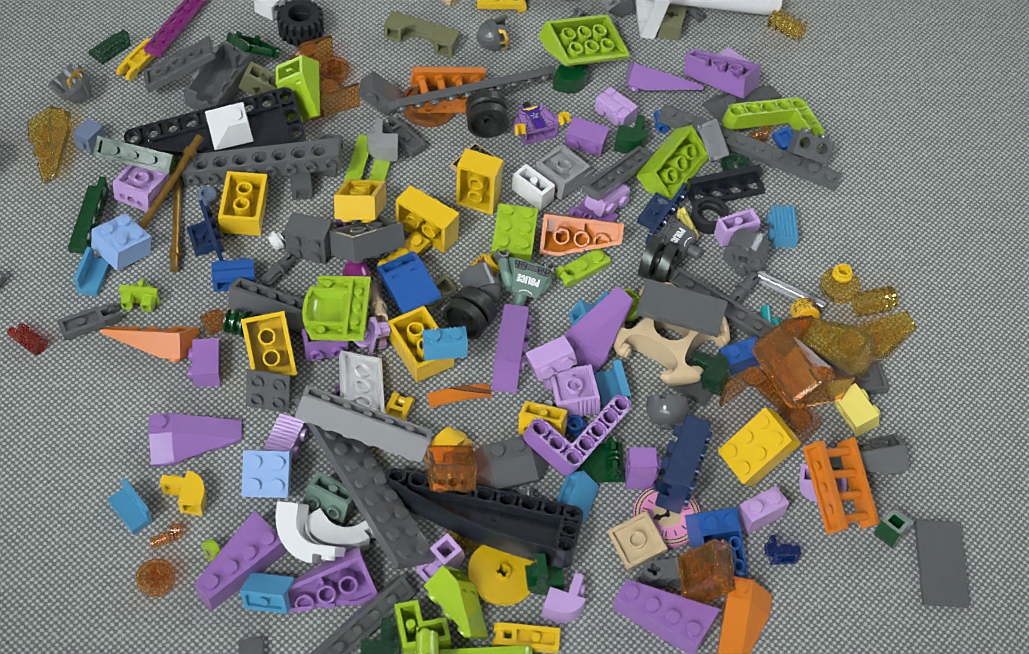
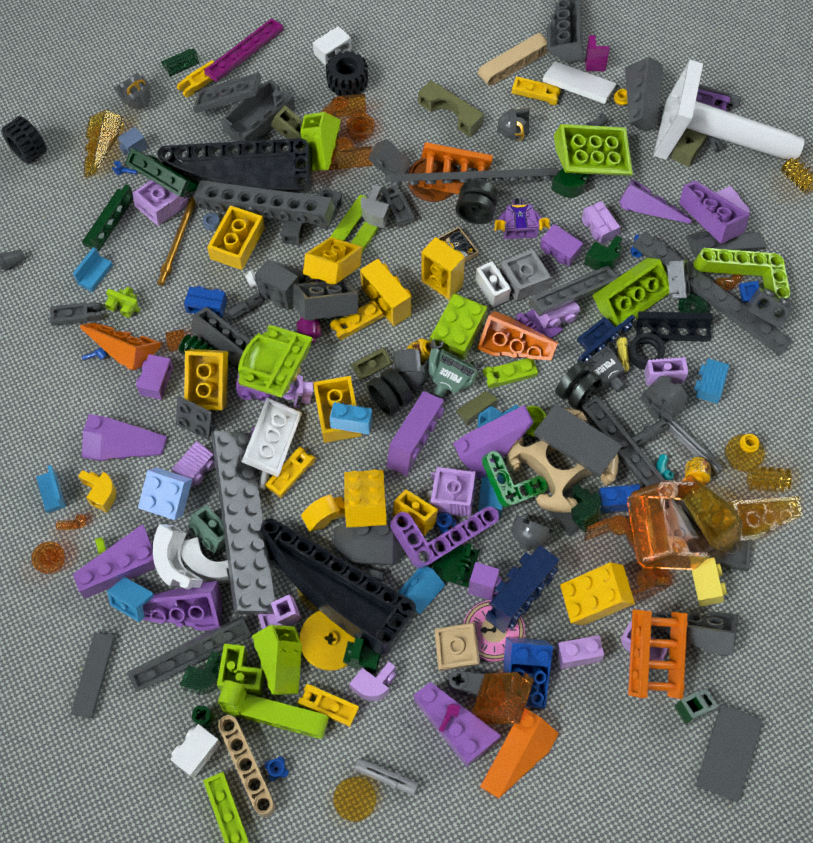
camera: 25 degrees right, 10 degrees up
clear red hinge [6,323,48,356] -> none
light blue brick [91,213,152,271] -> none
pearl gold bar [139,134,203,230] -> none
dark blue bracket [187,200,225,261] -> none
white slope [205,102,253,150] -> none
dark green container [226,31,280,59] -> none
light grey brick [294,385,432,463] -> none
tan pin [370,282,388,323] -> none
blue slope [377,251,442,314] -> none
clear orange piece [425,445,477,492] -> none
orange sticker [427,384,492,408] -> none
lavender brick [525,335,577,381] -> none
clear blue bracket [764,535,801,565] -> none
none -> blue hand [82,347,109,360]
none -> blue hand [112,161,137,175]
none -> yellow brick [344,469,387,528]
none -> magenta hand [438,704,460,732]
none -> olive slope [456,390,498,426]
none -> green beam [482,451,548,507]

